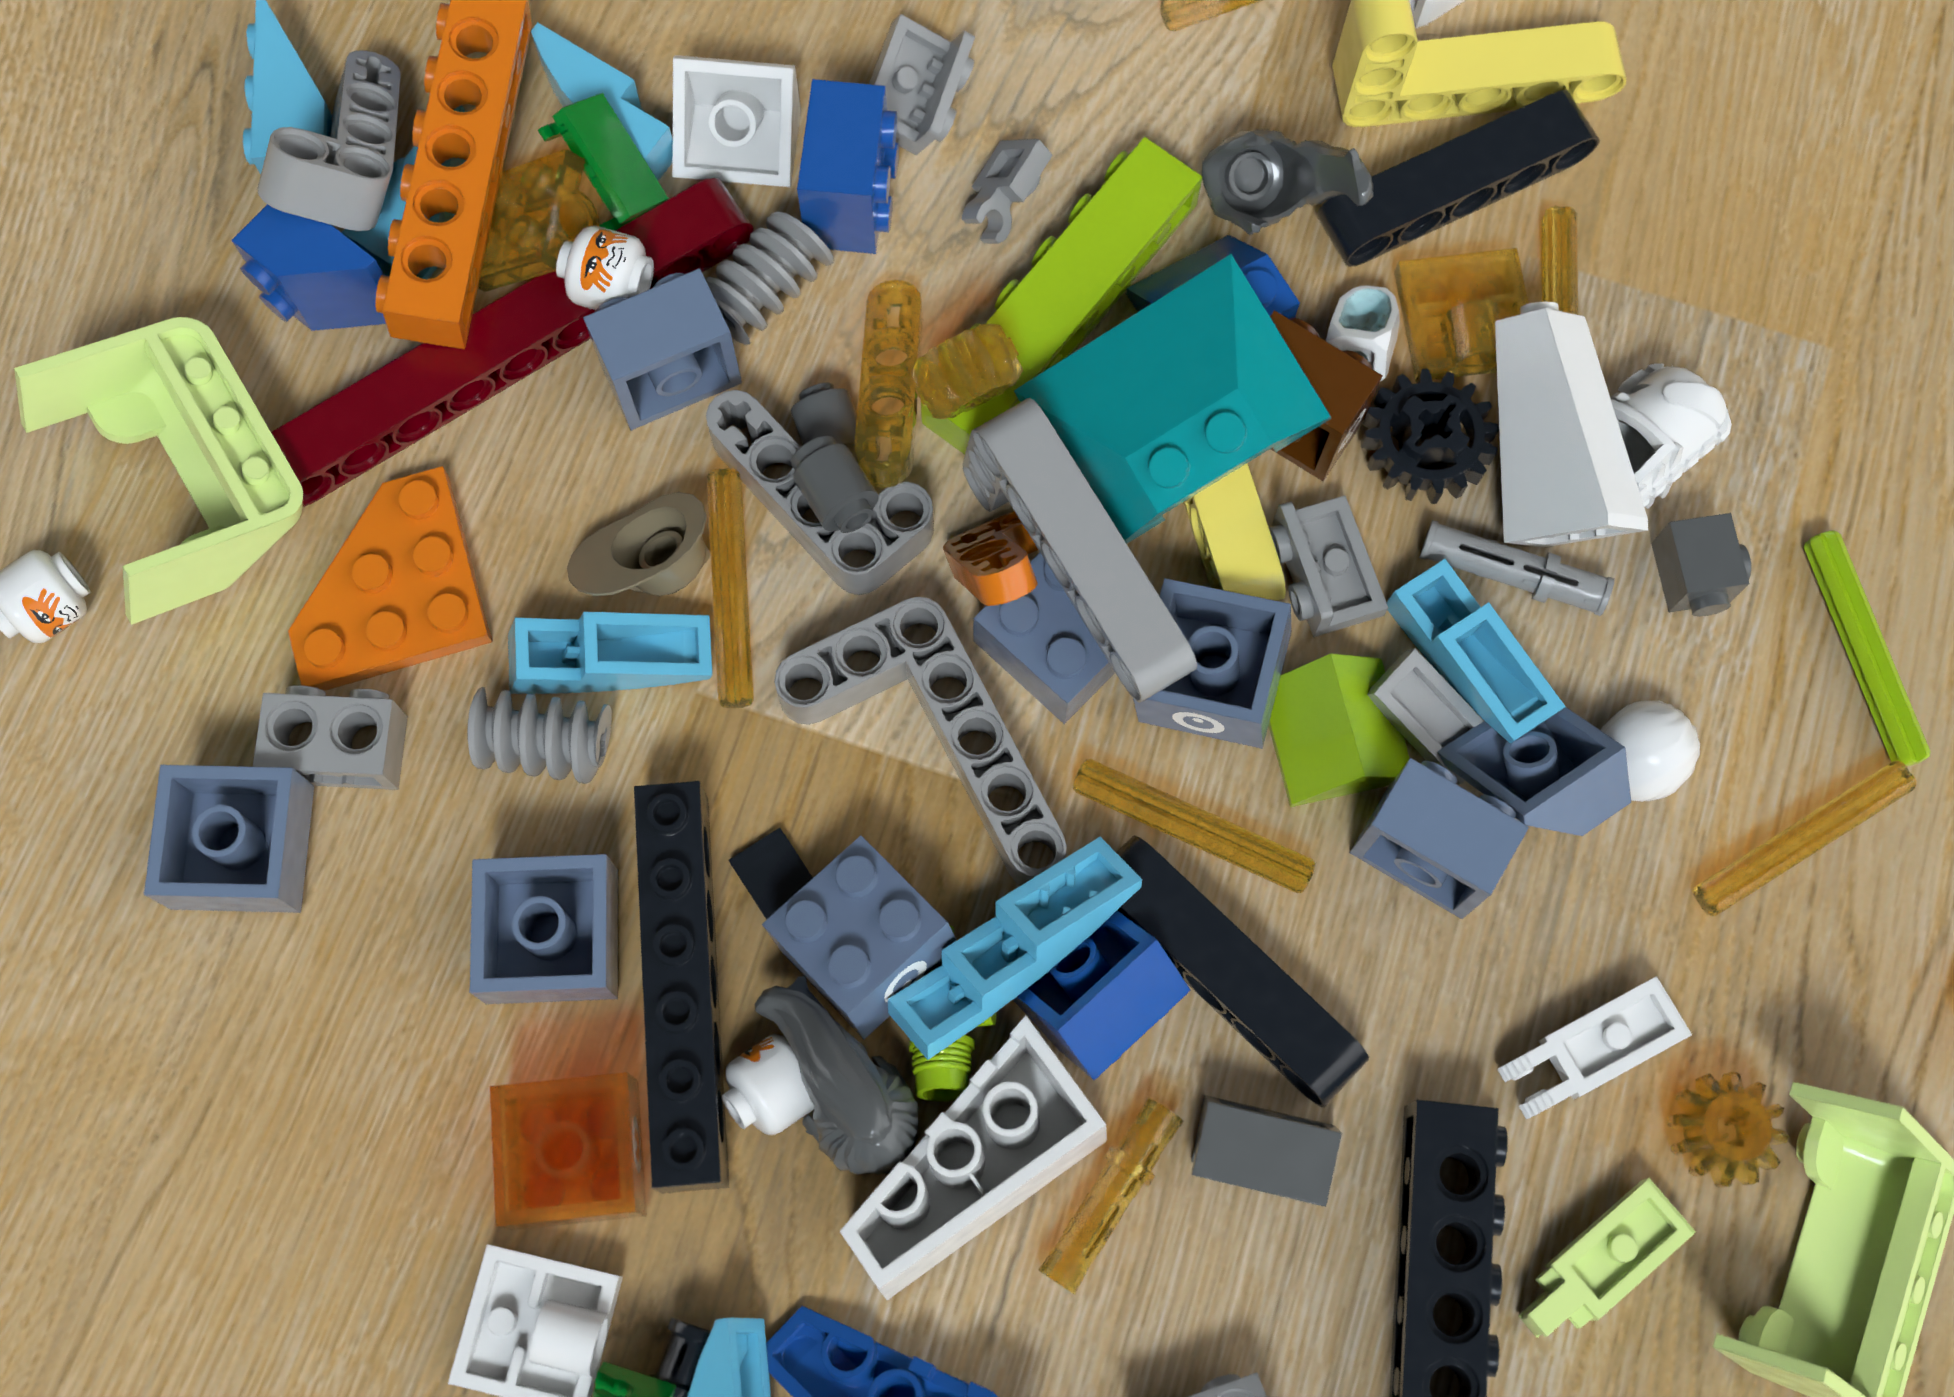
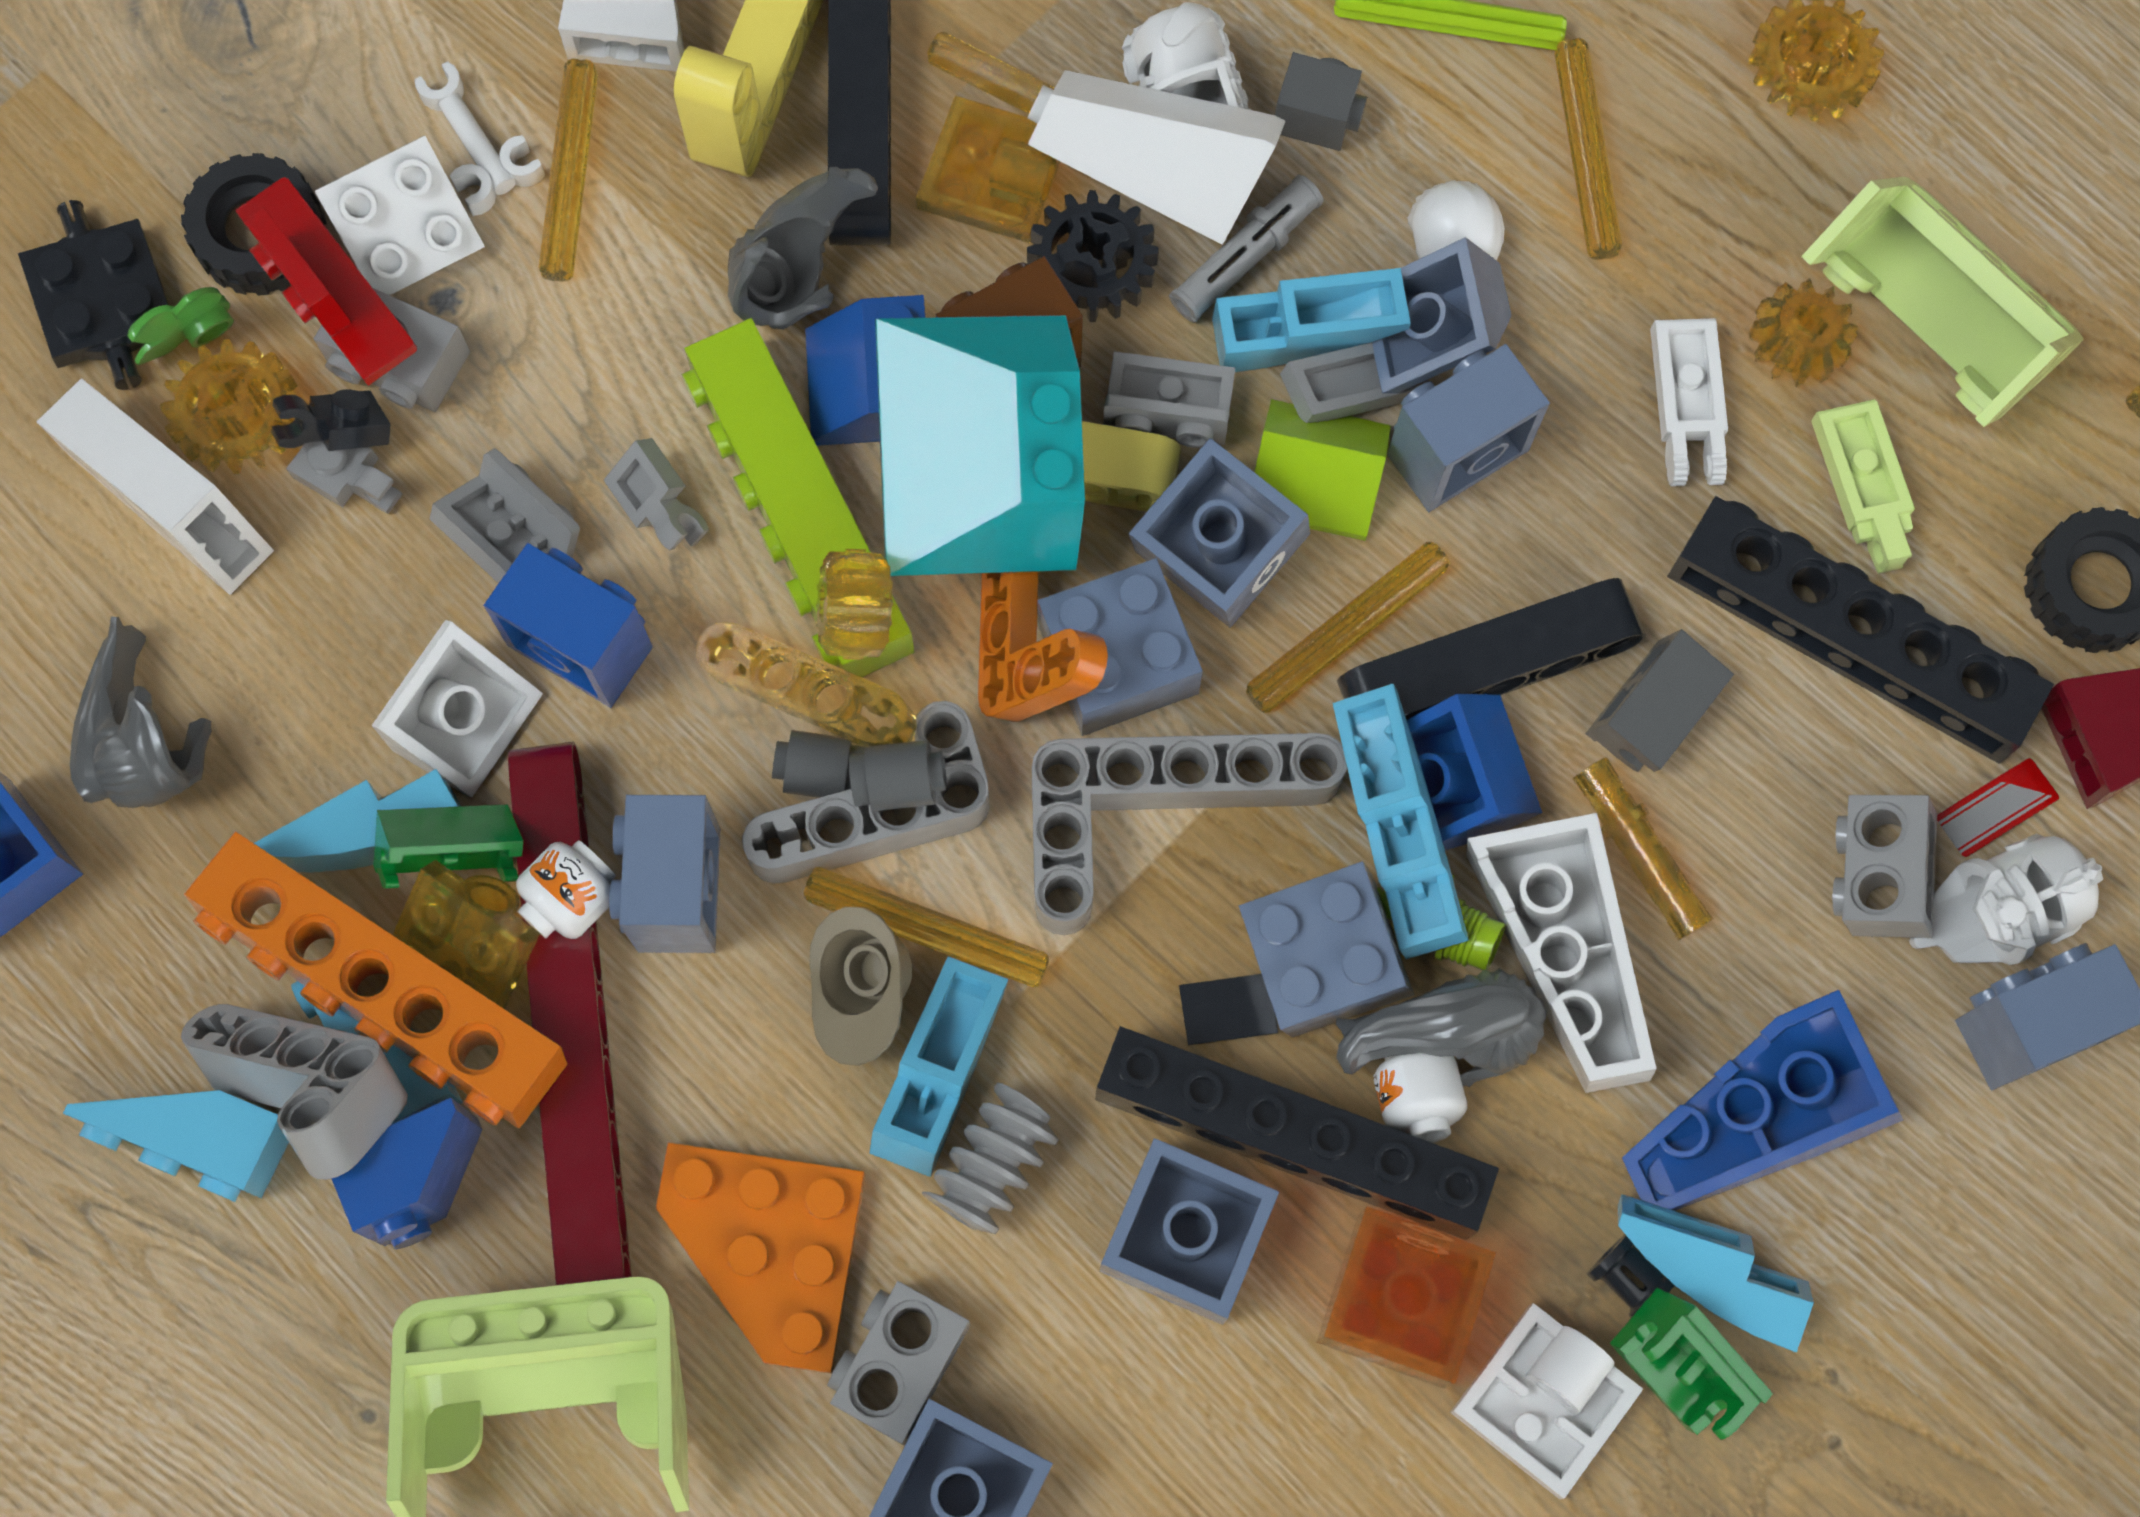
camera: 65 degrees left, 0 degrees up
light grey piece [705,211,834,345] -> none
light grey beam [962,398,1197,703] -> none
rock [1326,285,1400,381] -> none

